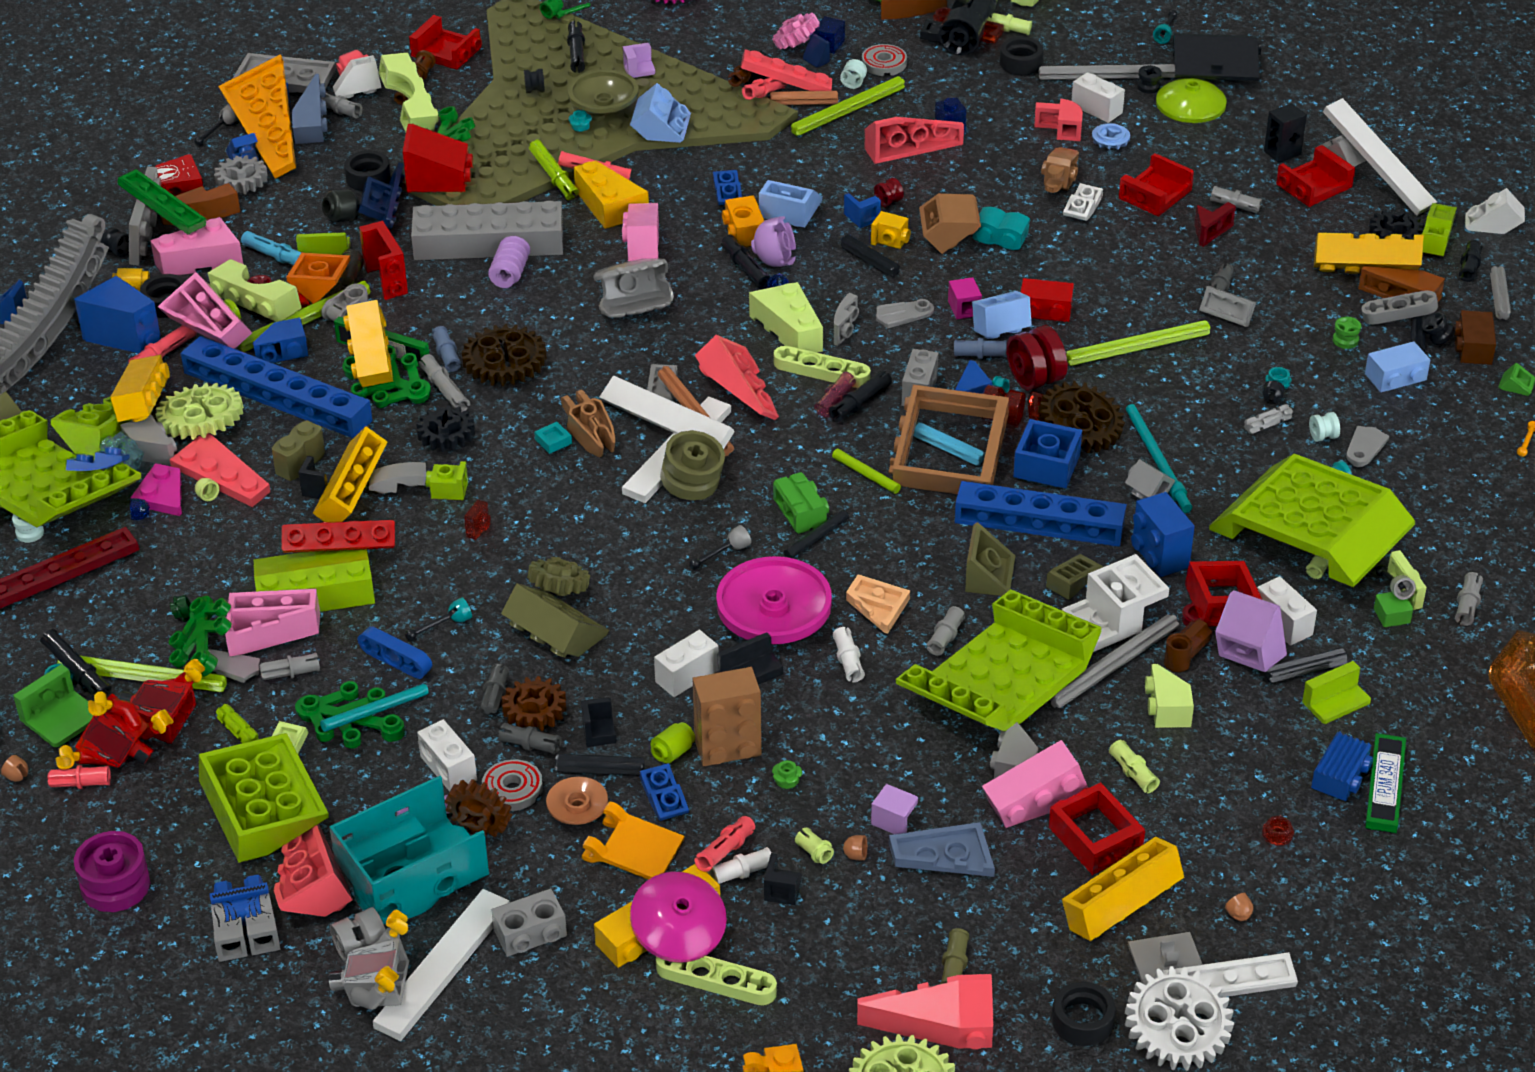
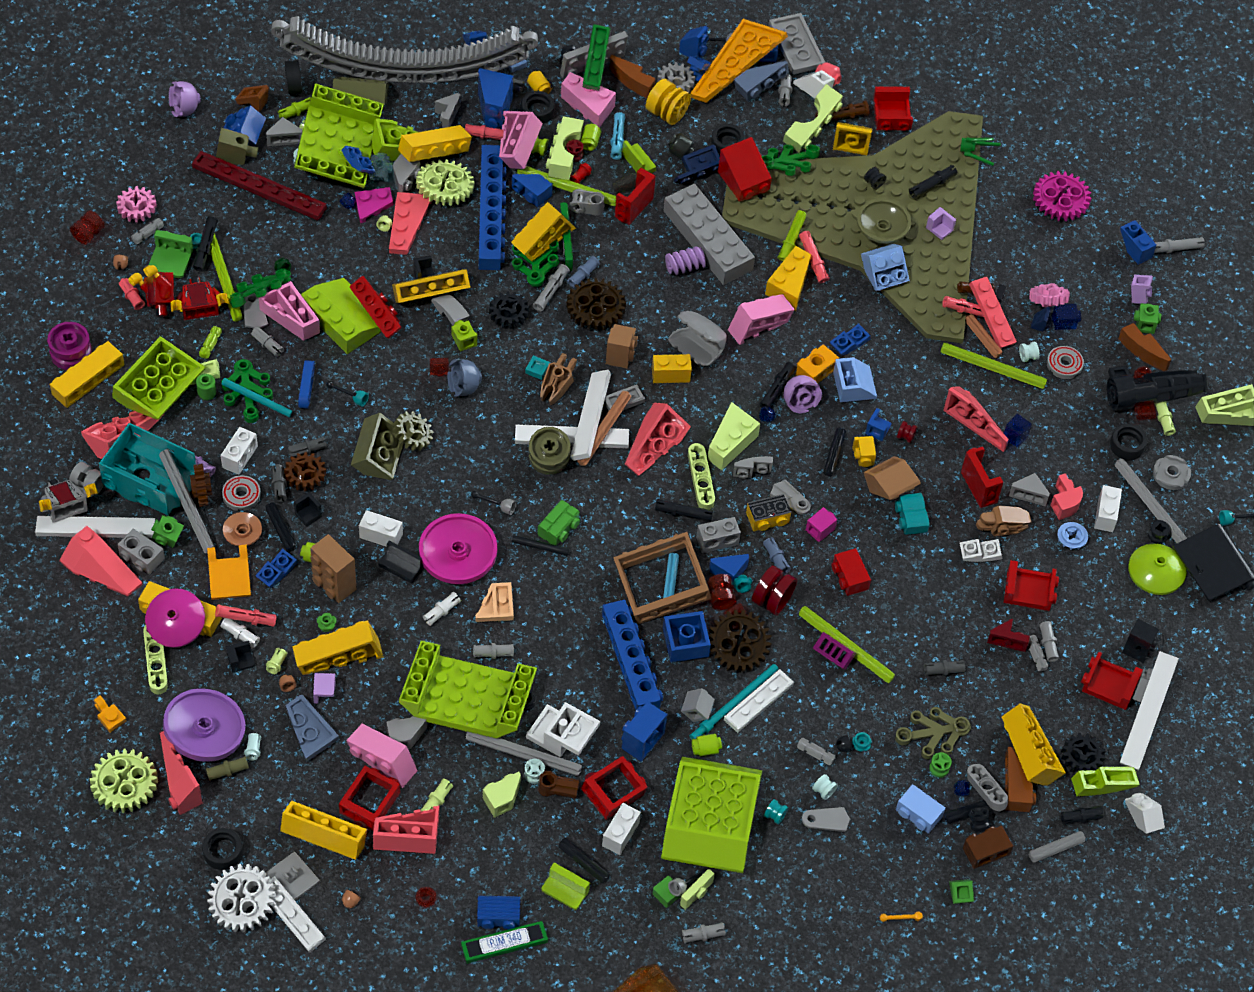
camera: 55 degrees right, 15 degrees up
red torso [155,154,203,196] -> none
hips [209,875,281,962] -> none
olive brick [272,420,325,481] -> none
orange slope [286,253,351,304] -> none
teal plate [568,110,592,131] -> none
clear pink pin [814,372,856,417] -> none
lime bar [832,448,901,494] -> none
olive slope [965,522,1015,596] -> none
light blue brick [972,291,1032,339] -> none
olive slope [1046,554,1103,600] -> none
light grey plate [1199,286,1256,327] -> none
lavender slope [1215,591,1287,672] -> none
none -> yellow brick [50,341,125,408]
none -> coral wedge [60,526,143,596]
none -> bright green brick [151,516,184,548]
none -> light grey axle [159,449,214,553]
none -> medium lavender dish [163,689,245,761]
none -> bright green brick [196,374,216,401]
none -> light aqua pin [244,733,261,761]
none -> yellow wedge [292,620,384,675]
none -> coral wedge [373,806,439,854]
none -> light grey slope [435,93,461,128]
none -> sand blue cylinder [447,359,482,397]
none -> light aqua wheel [524,758,545,784]
none -> lime brick [581,124,601,151]
none -> medium nougat brick [606,324,638,368]
none -> yellow wheel [645,78,691,125]
none -> yellow brick [652,354,692,383]
none -> blue slope [679,26,709,57]
none -> lime brick [691,734,722,757]
none -> white tile [724,669,794,733]
none -> brick [746,494,791,532]
none -> magenta slope [813,632,856,670]
none -> yellow slope [833,122,872,155]
none -> olive plant [895,707,971,759]
none -> clear blue hinge [953,780,970,797]
none -> red panel [961,447,1003,508]
none -> light grey slope [1009,473,1050,506]
none -> light grey axle [1028,635,1049,672]
none -> light grey tile [1153,455,1191,490]

